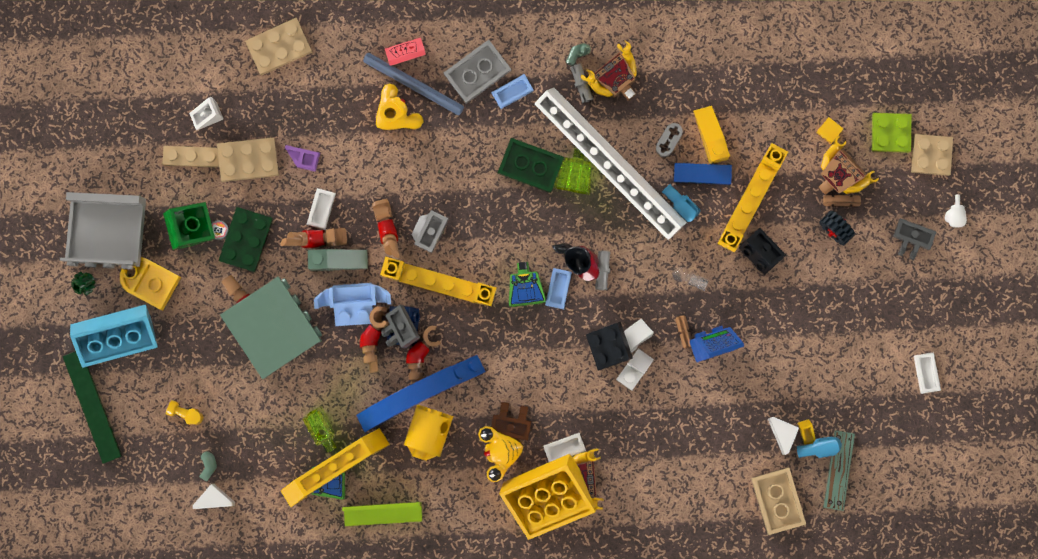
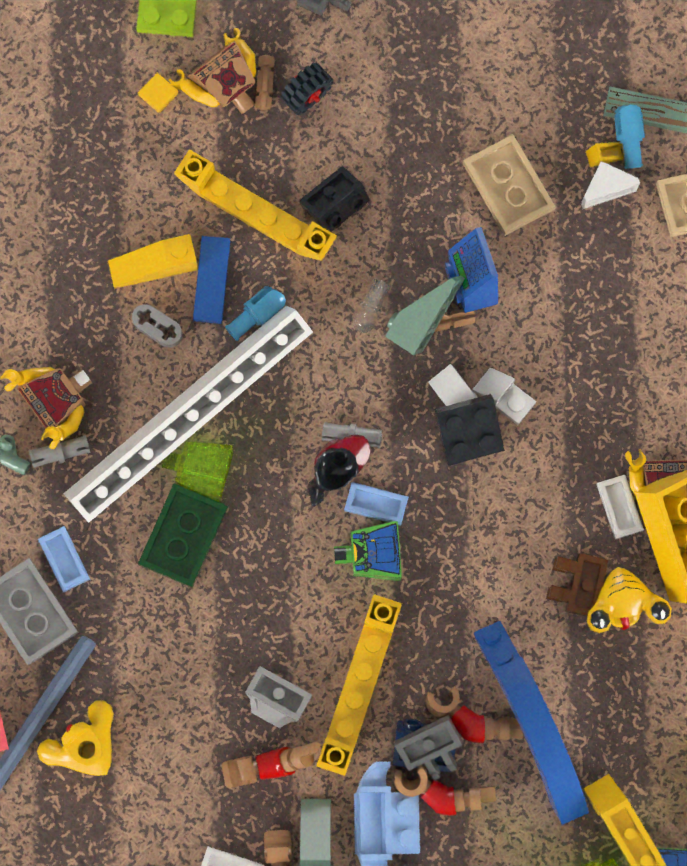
camera: 95 degrees left, 5 degrees down
yellow cylinder [404,404,454,461] -> none
none -> sand green slope [385,275,465,355]
none -> tan plate [463,134,555,236]

